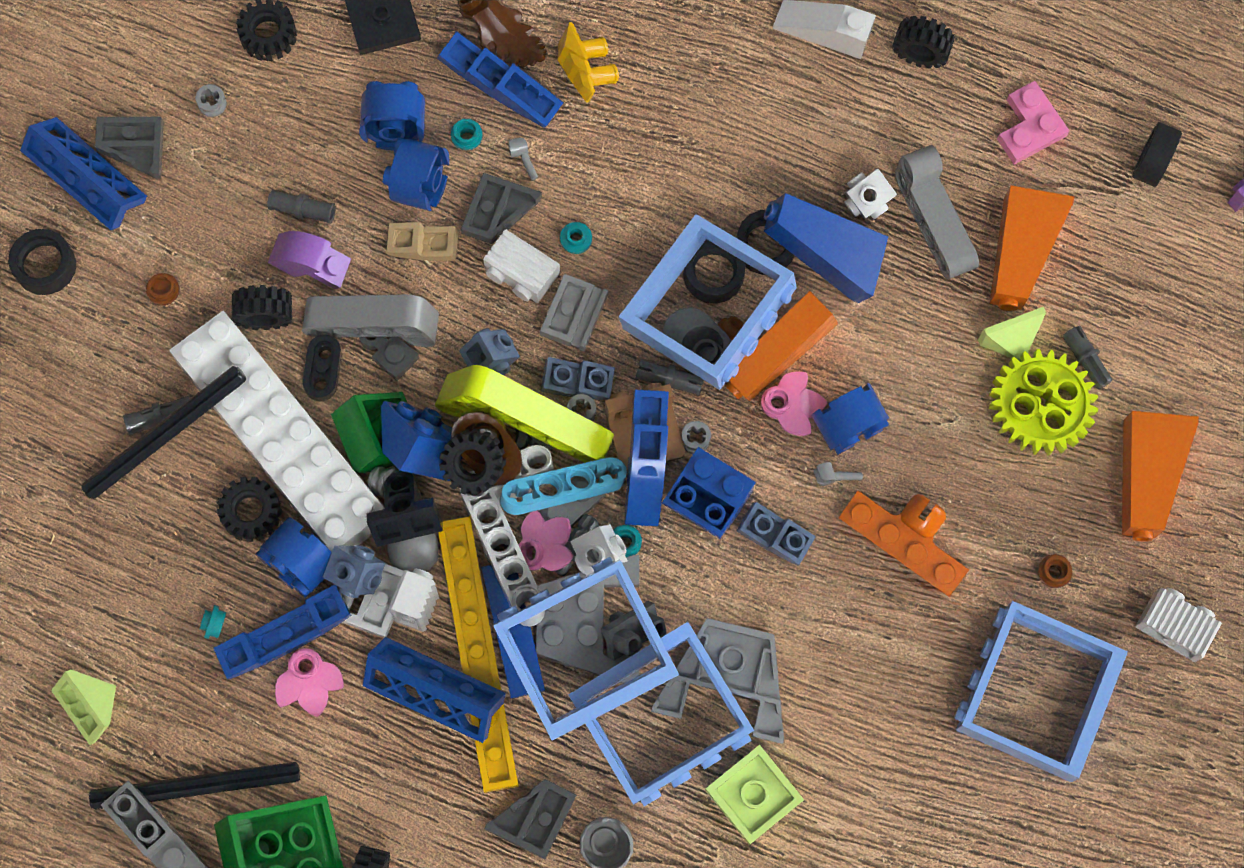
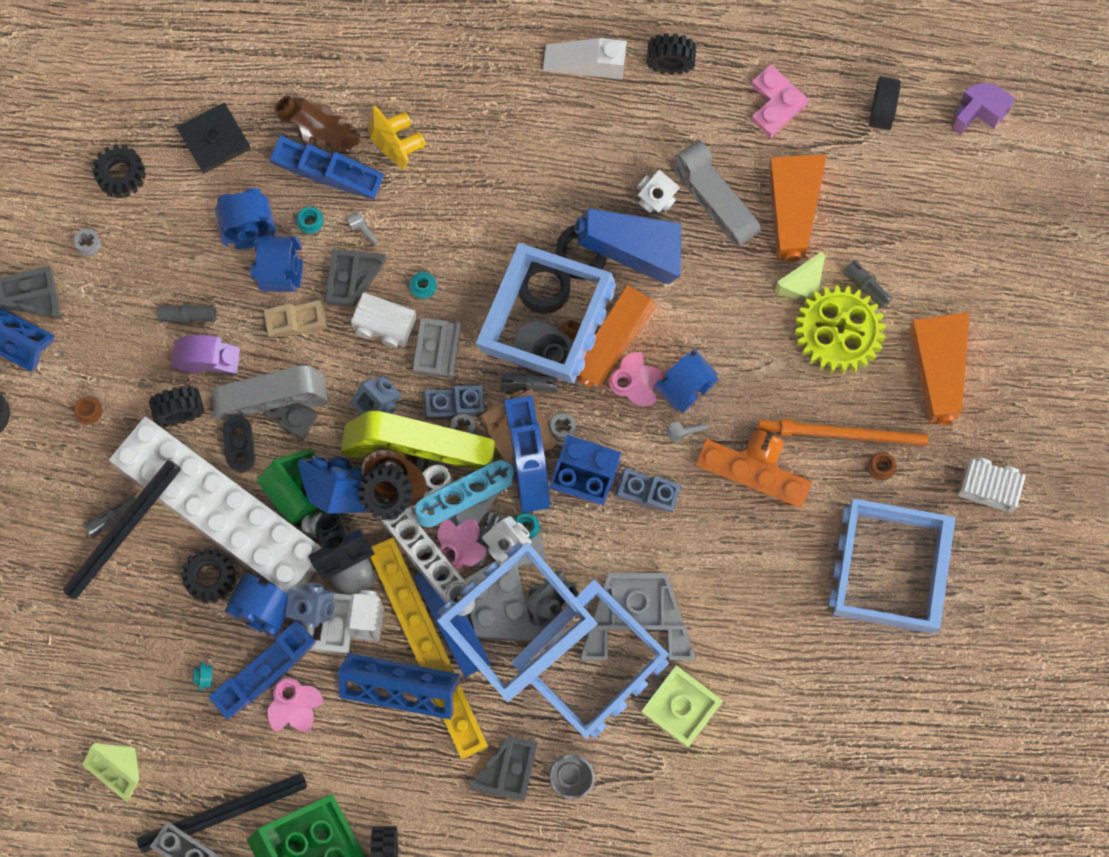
camera: 10 degrees left, 0 degrees up
none -> orange bar [758,419,928,446]

